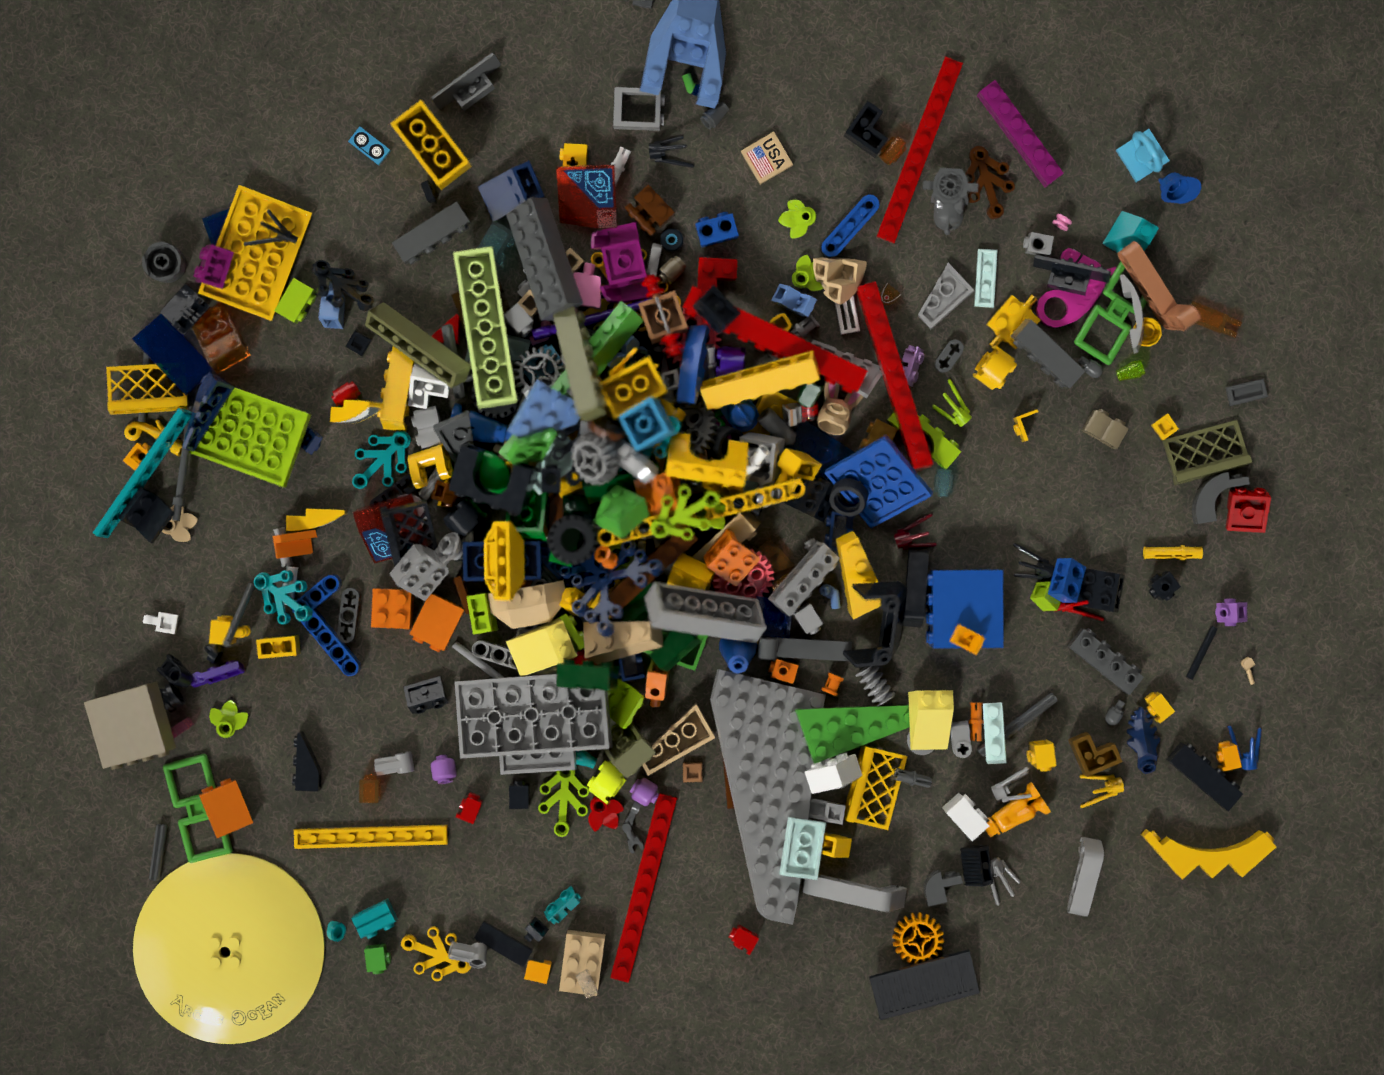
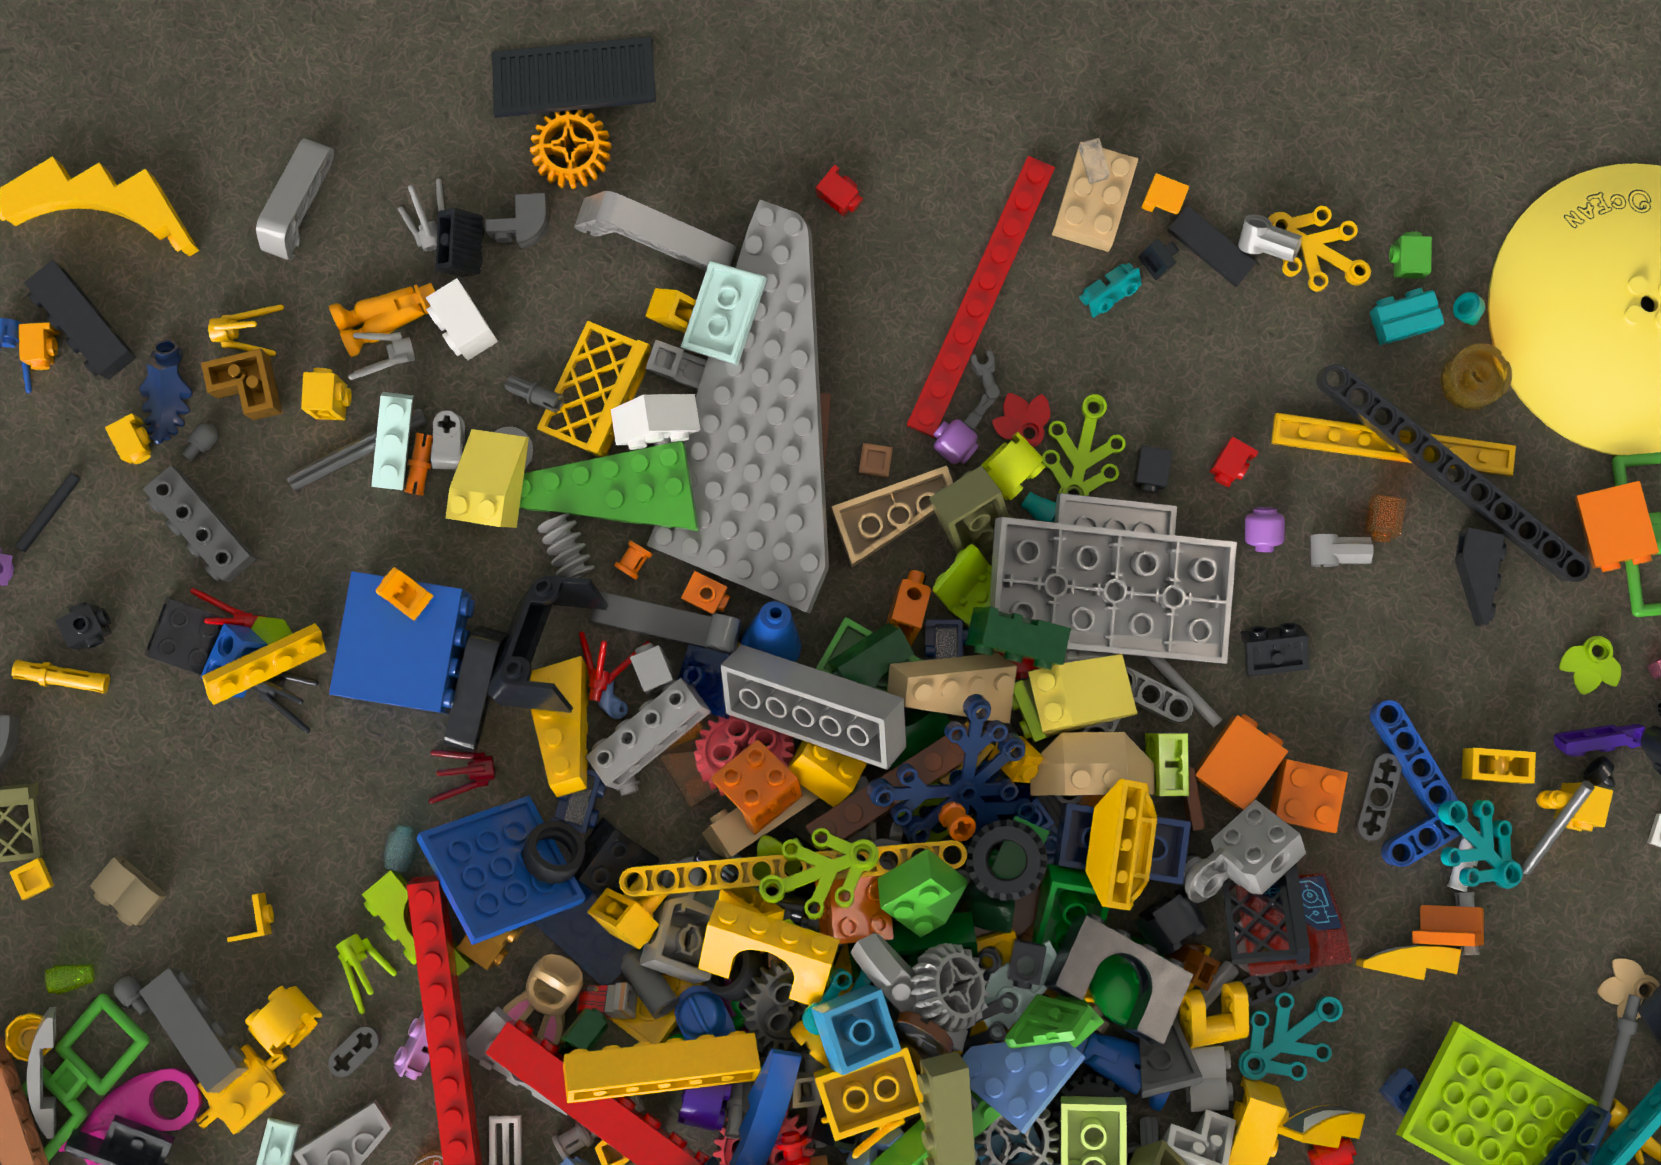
camera: 175 degrees left, 5 degrees down
white pin [745,445,770,480] -> none
none -> yellow plate [202,623,326,705]
none -> red plant [579,631,650,702]
none -> black beam [1316,364,1591,582]
none -> clear yellow brick [1441,343,1512,410]

